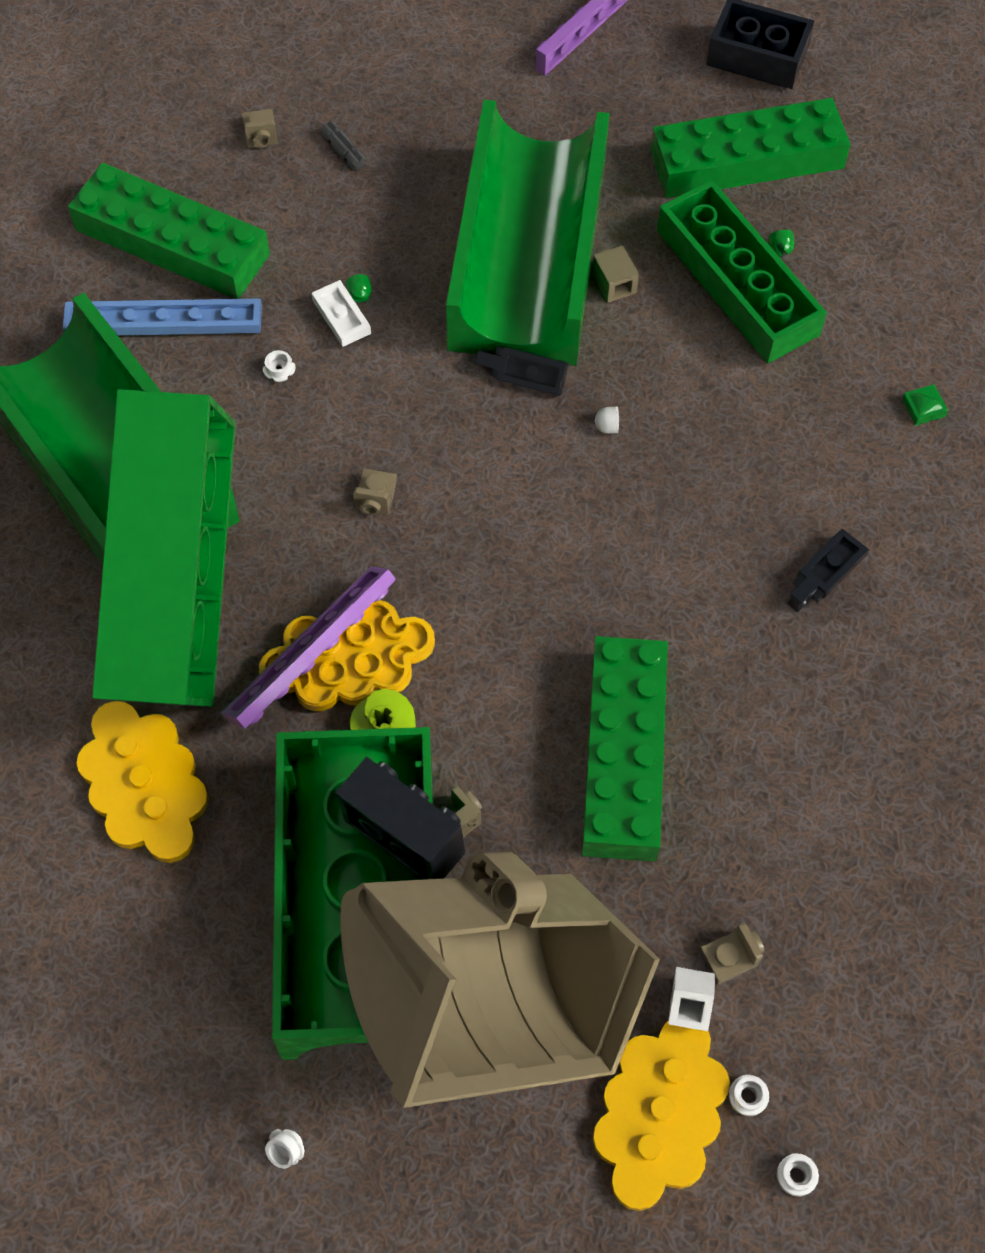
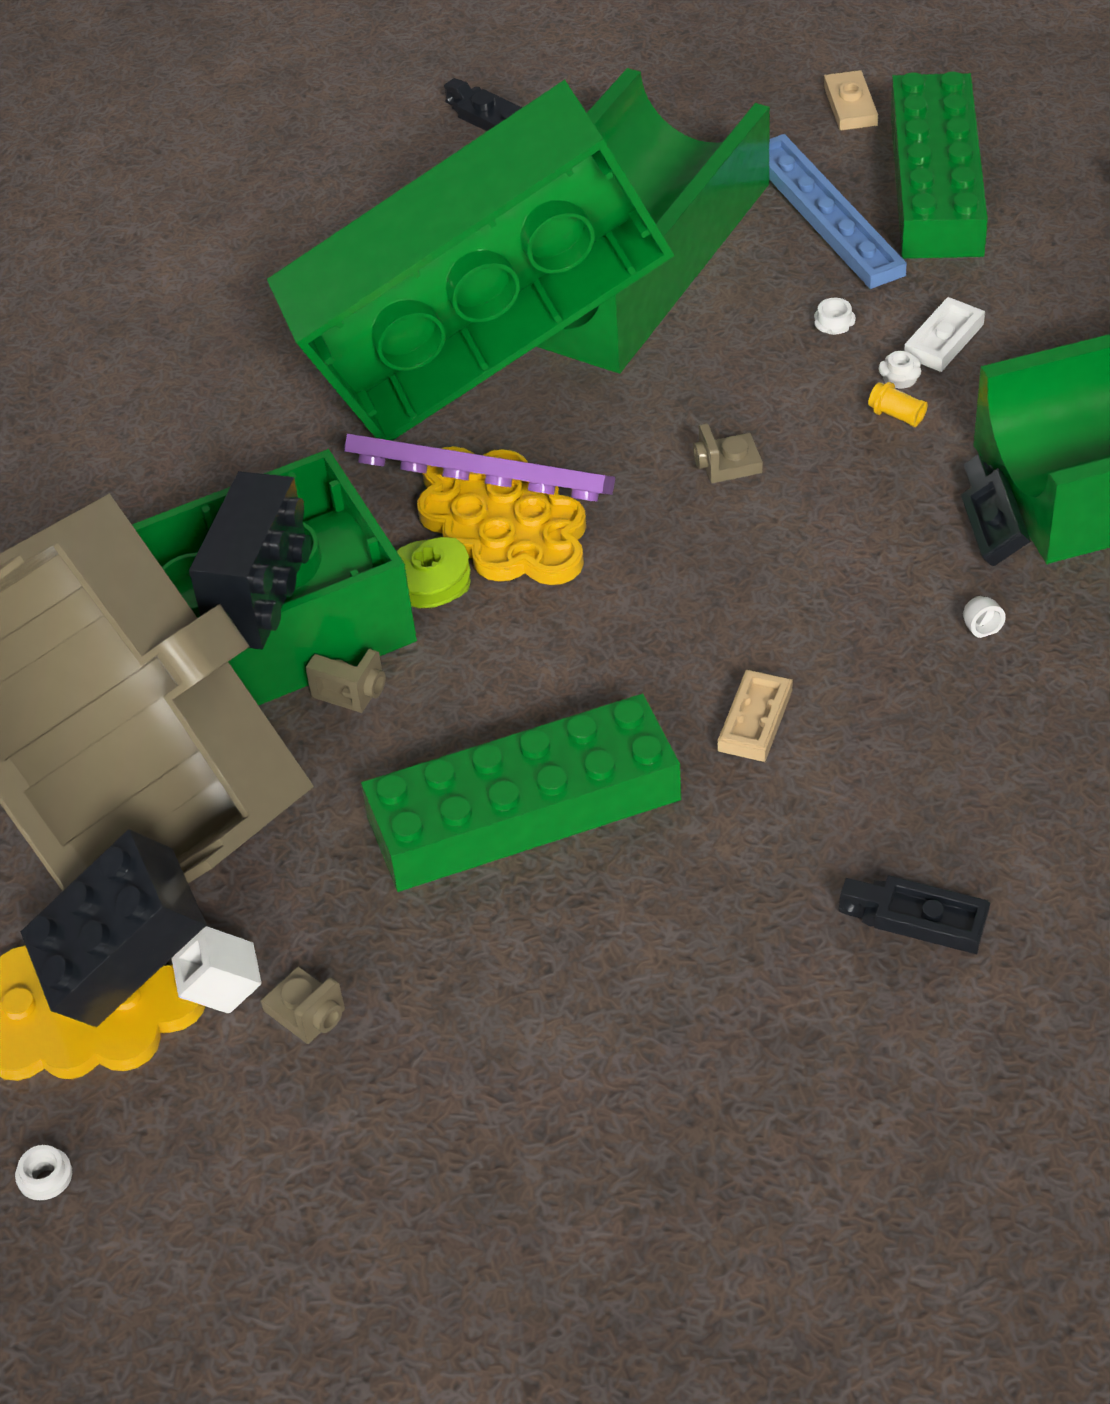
camera: 70 degrees right, 15 degrees down
yellow plate [76,701,209,863] -> none
green hinge [345,274,372,303] -> none
white plate [729,1075,769,1116] -> none
none -> black brick [20,829,207,1027]
none -> tan plate [718,670,793,762]
none -> tan plate [824,70,878,130]
none -> yellow pin [868,382,928,428]
none -> white plate [879,351,922,389]

